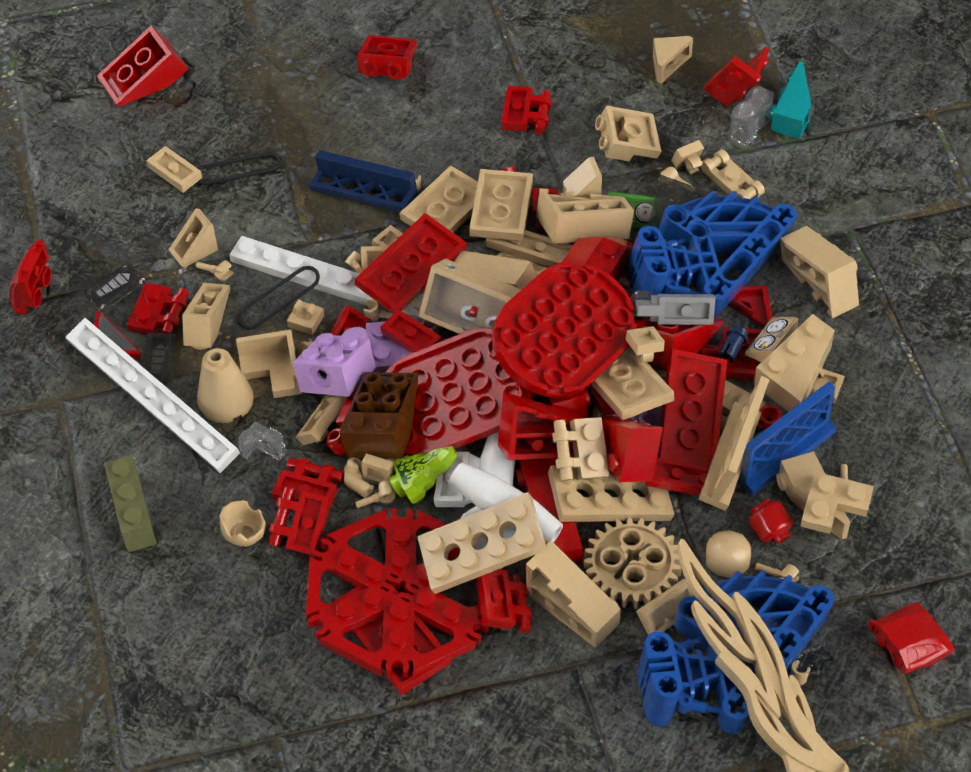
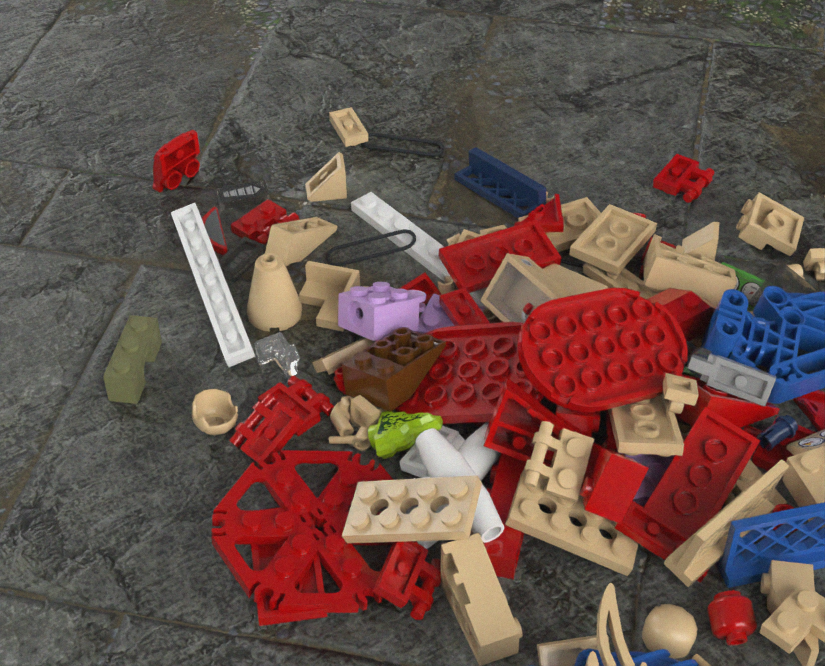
camera: 25 degrees right, 10 degrees down
red slope [97,26,189,107] -> none
tan hand [196,260,234,282] -> none
tan tile [287,299,324,335] -> none
red plate [358,35,417,79] -> none
tan gear [584,517,682,609] -> none
none -> red tile [514,194,564,233]

